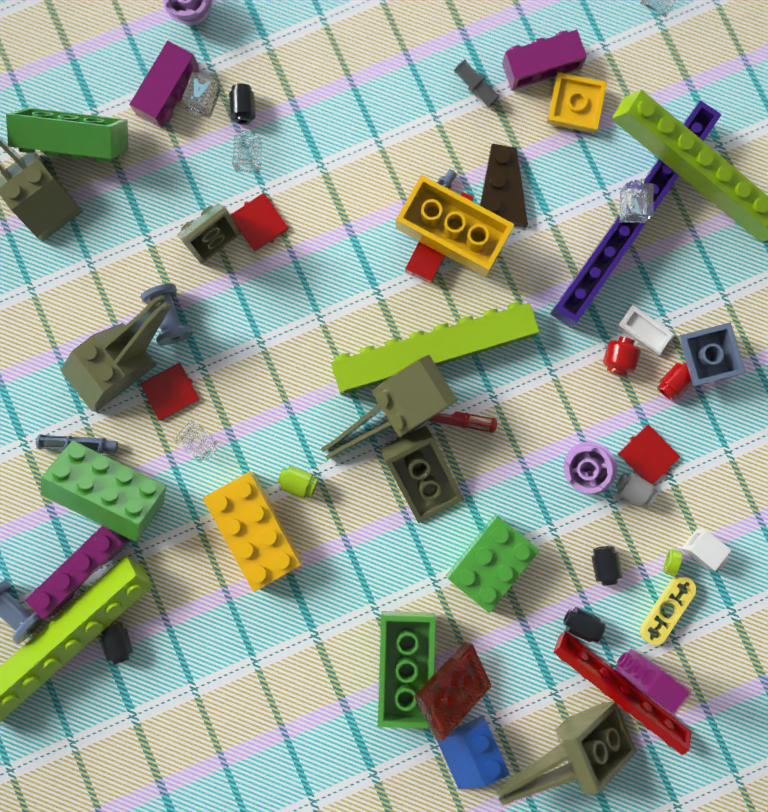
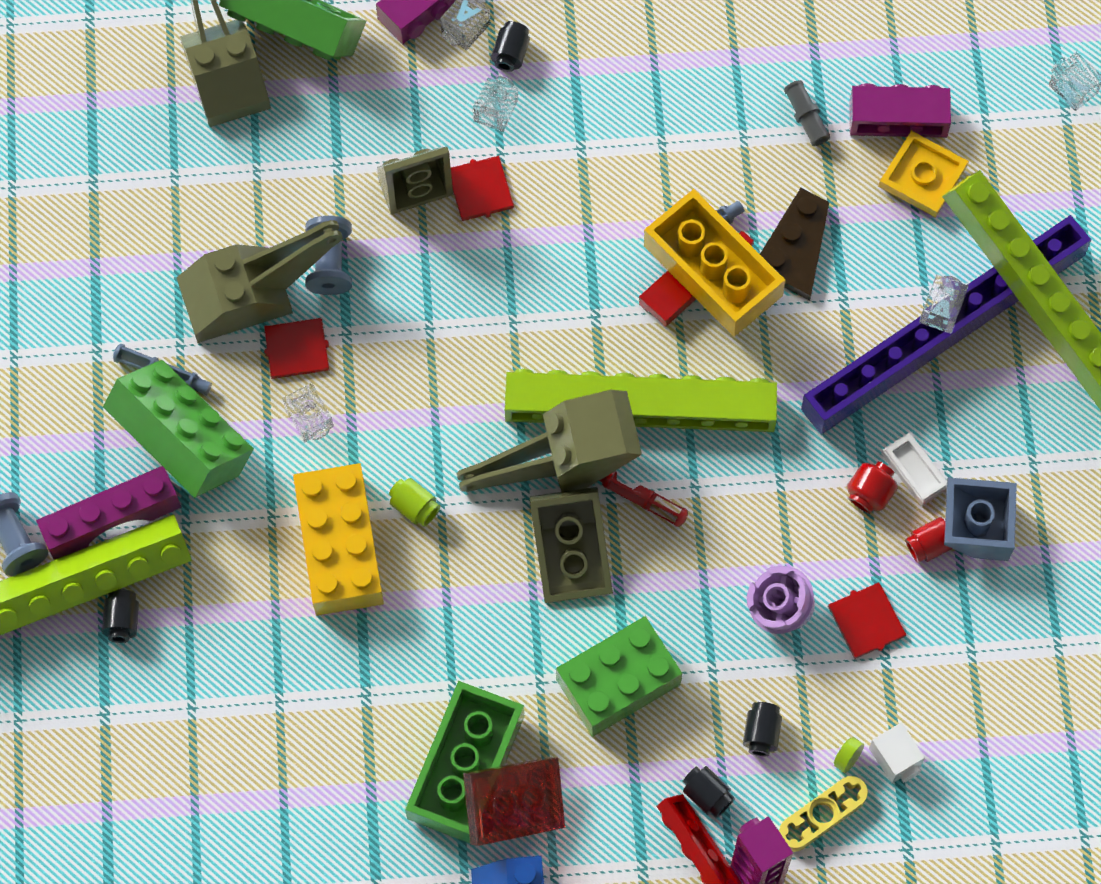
camera: 20 degrees right, 15 degrees down
light grey brick [616,472,658,508] -> none

